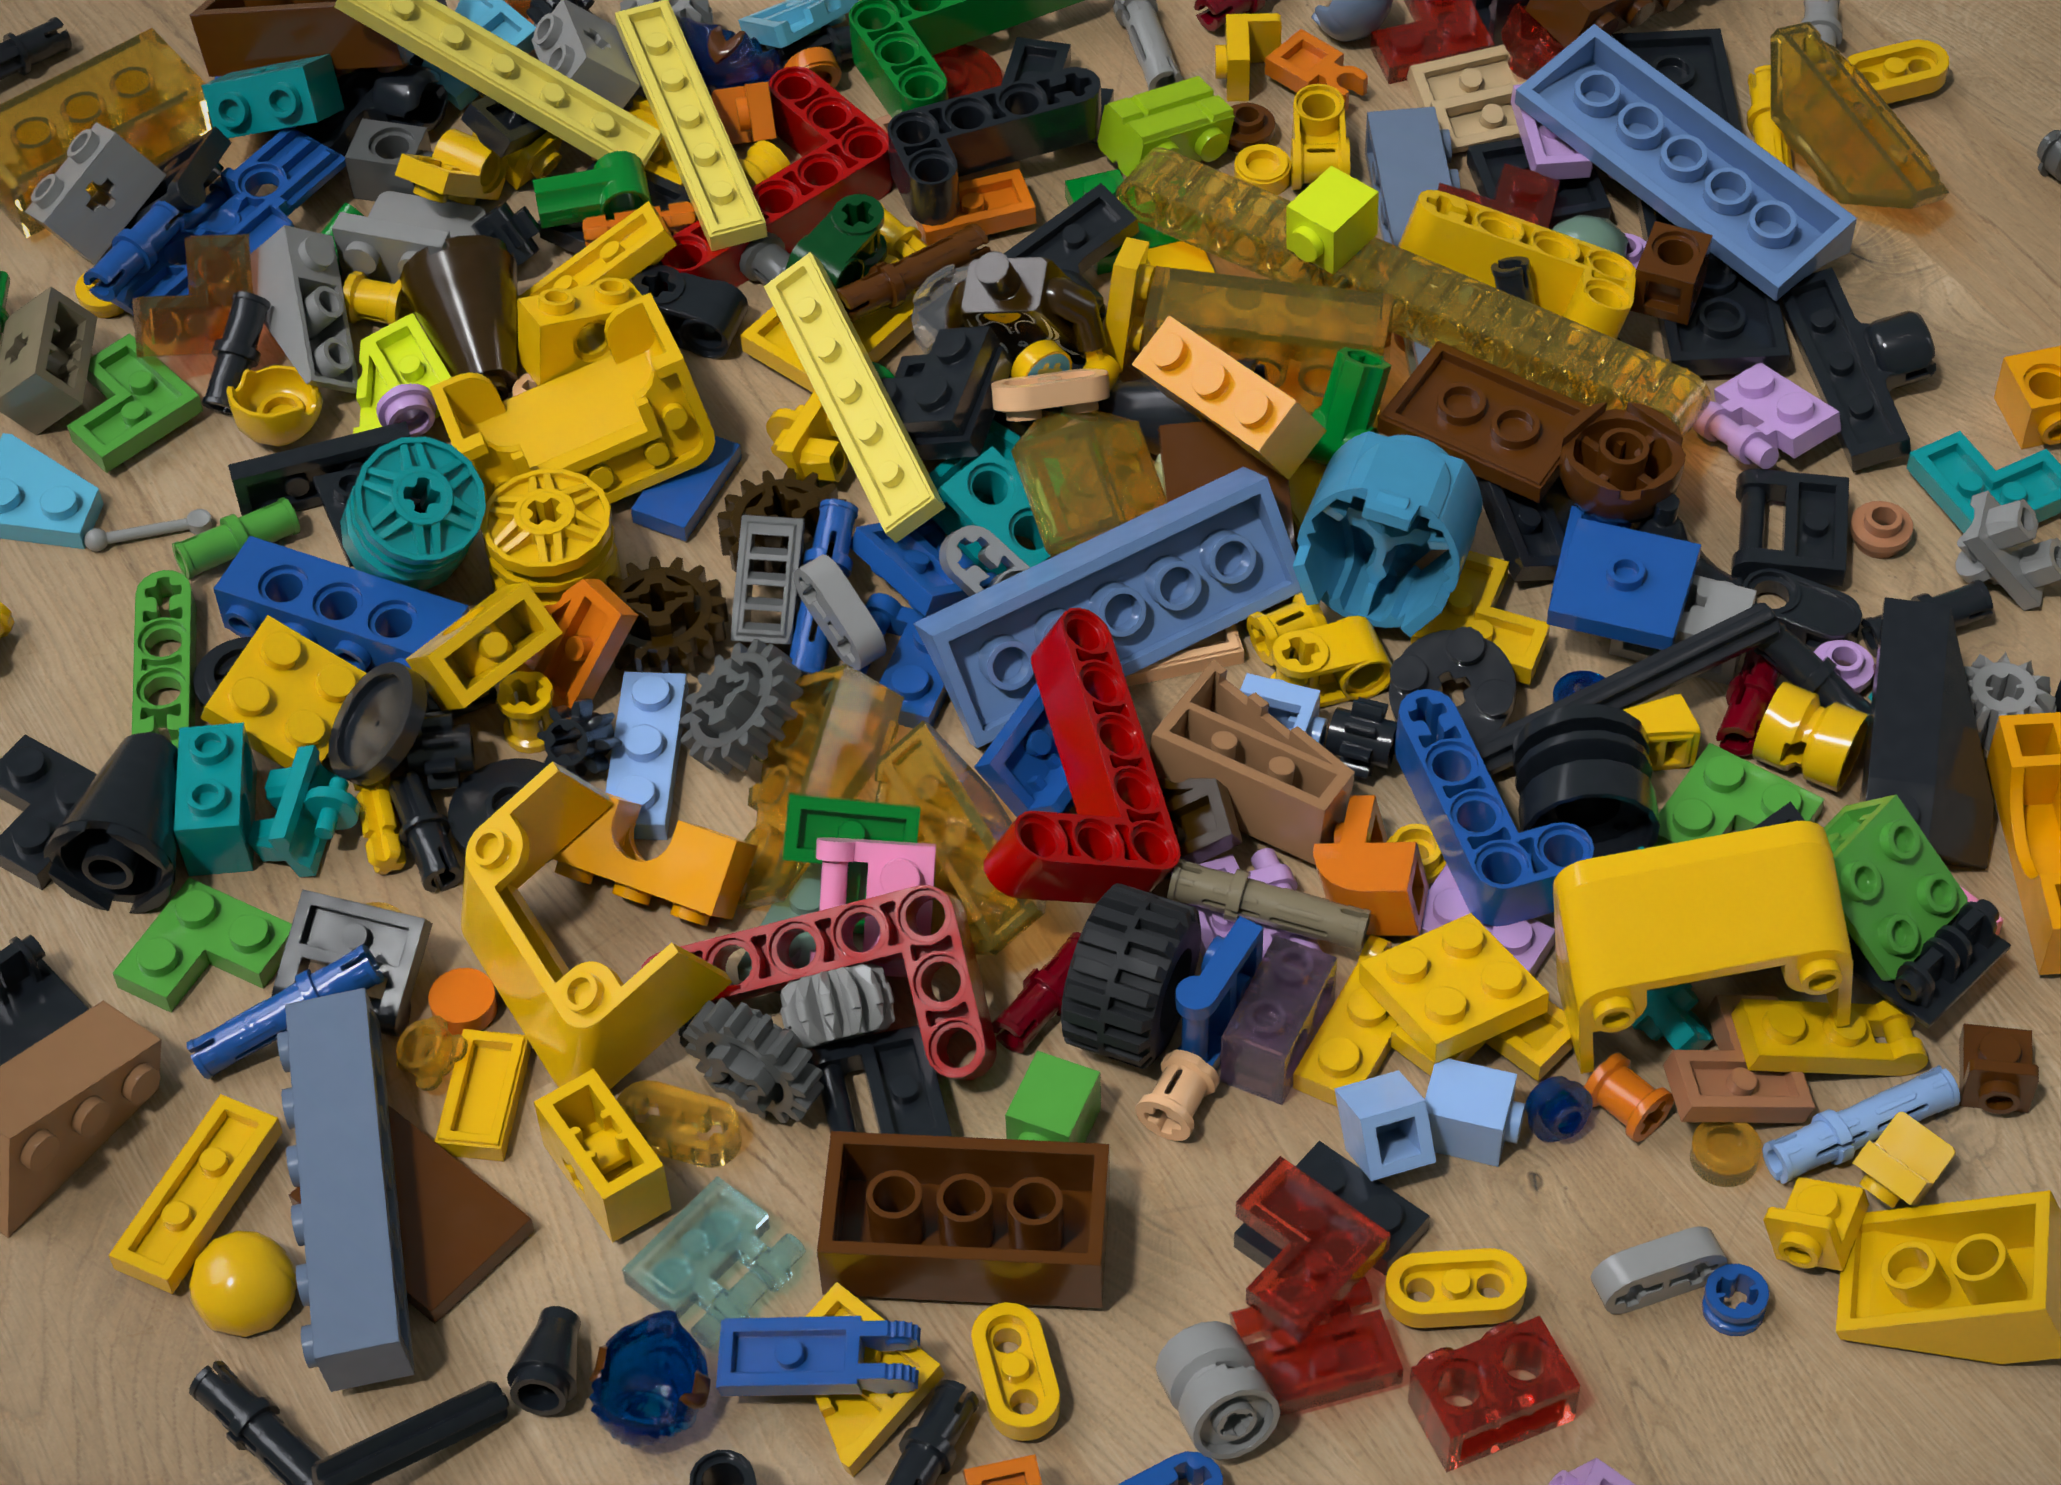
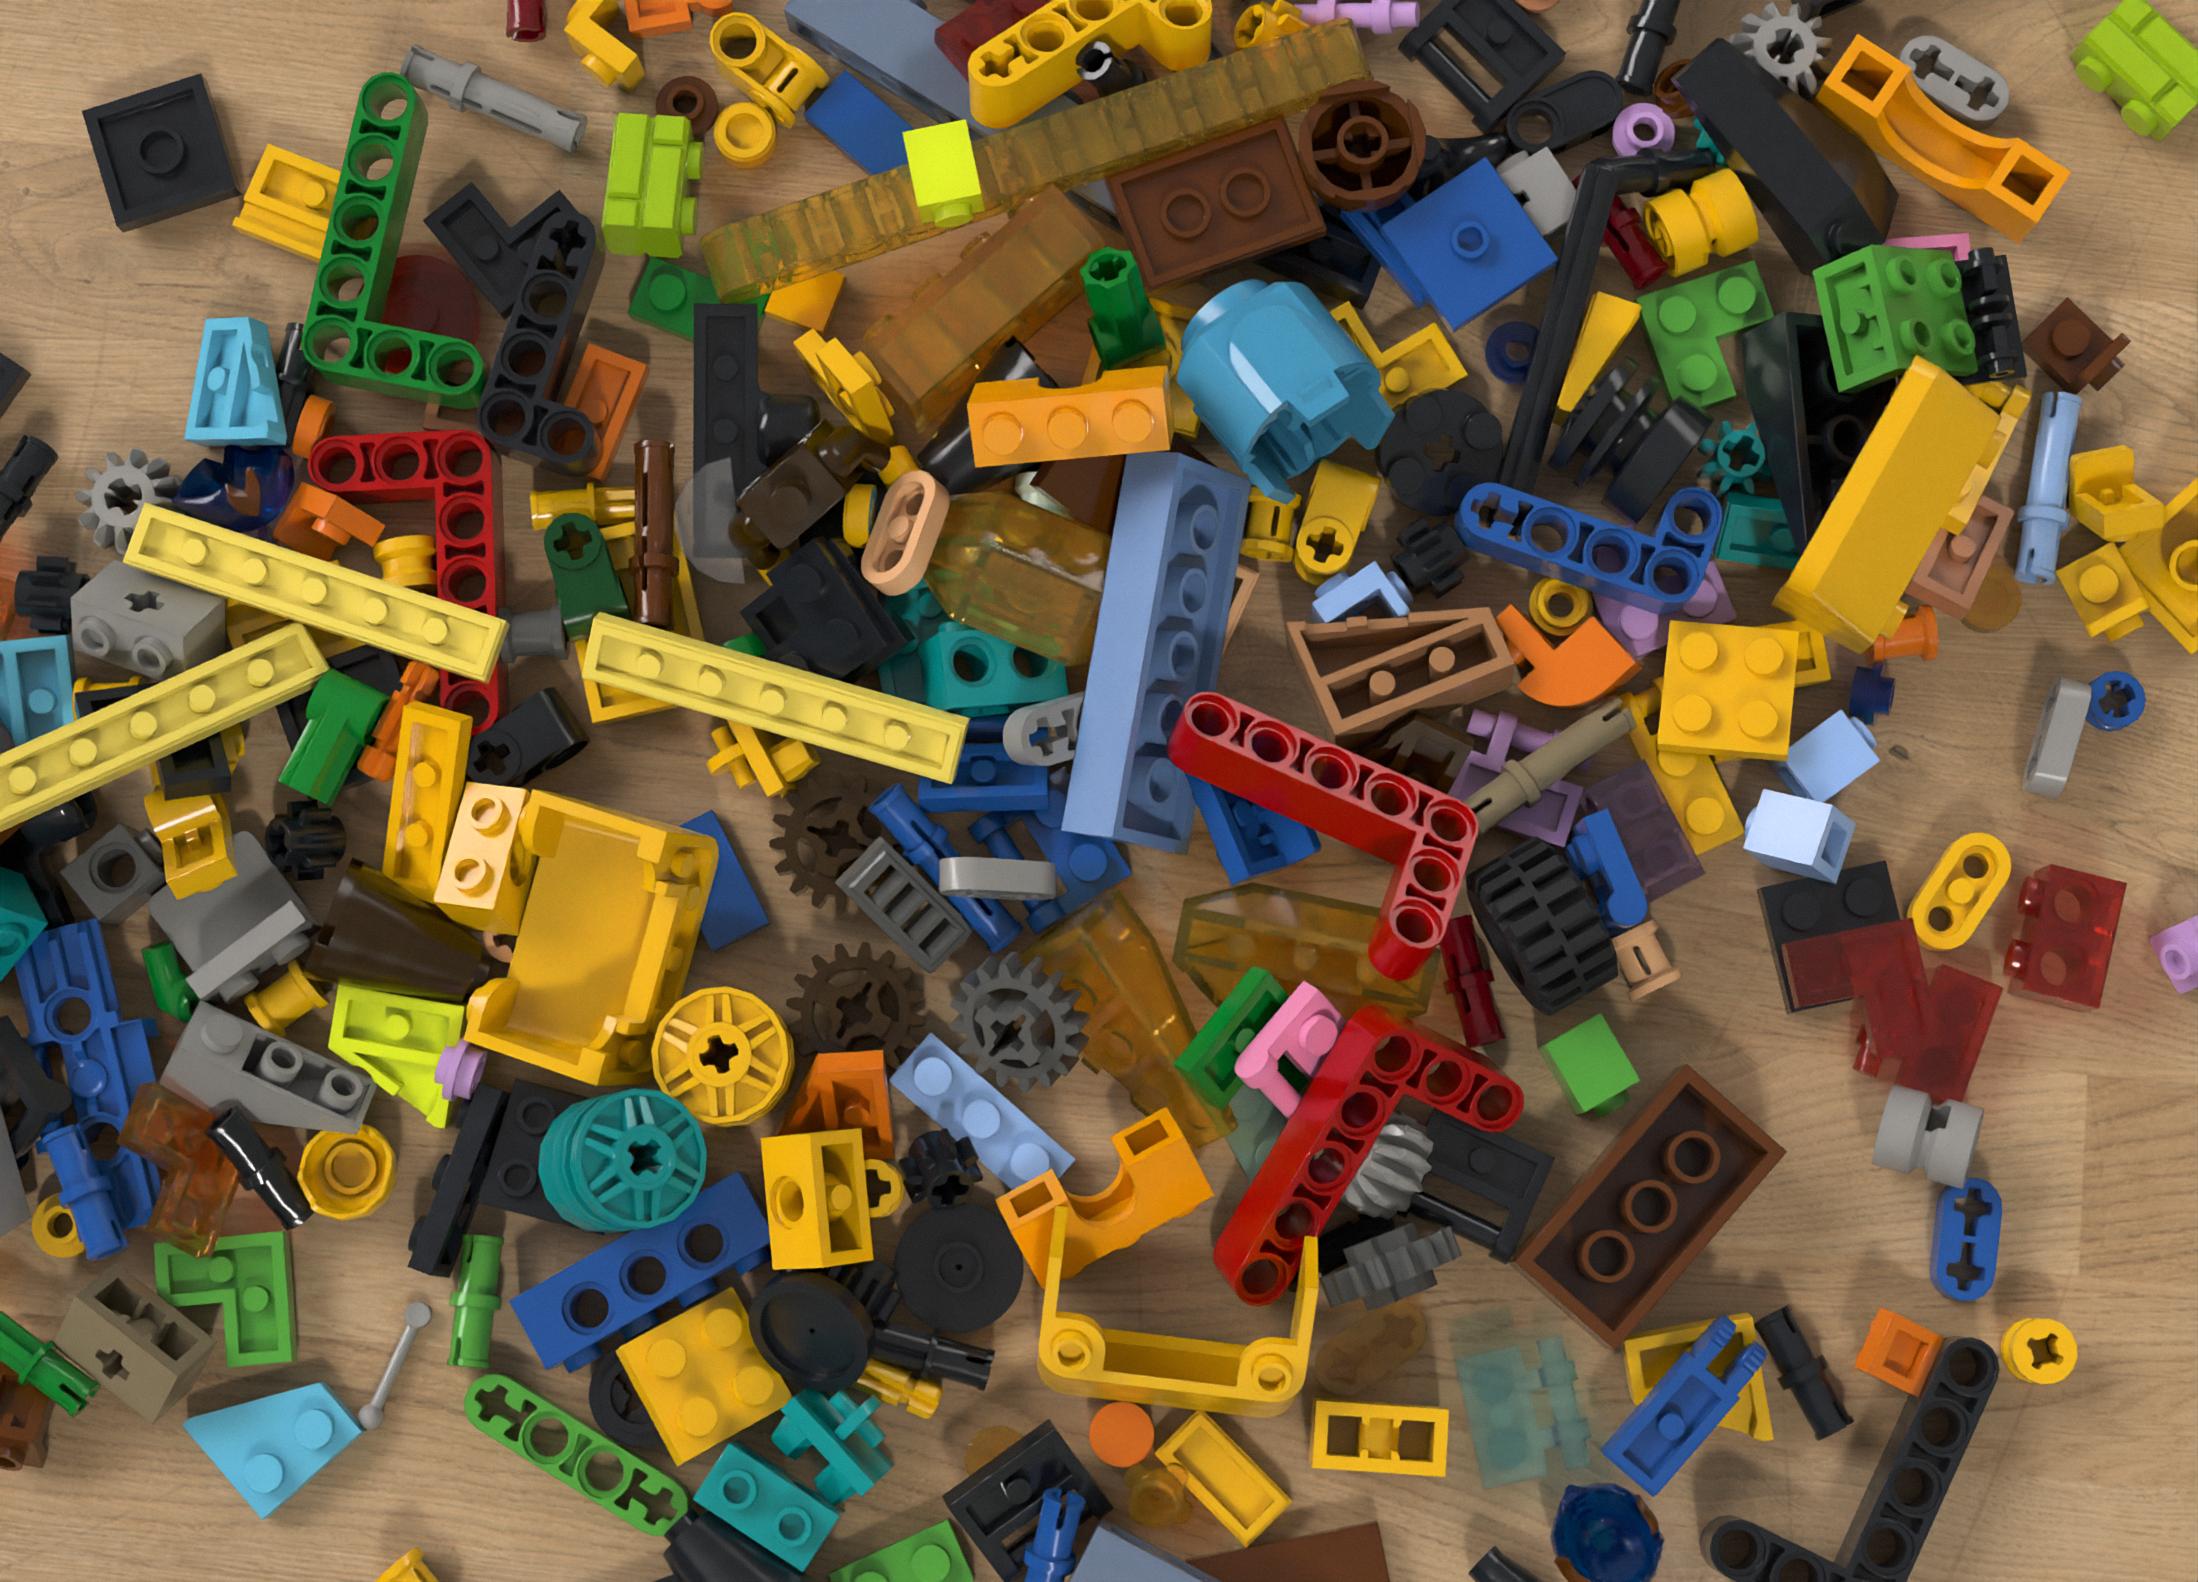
camera: 50 degrees left, 30 degrees up
yellow plate [971,1302,1060,1441] -> none

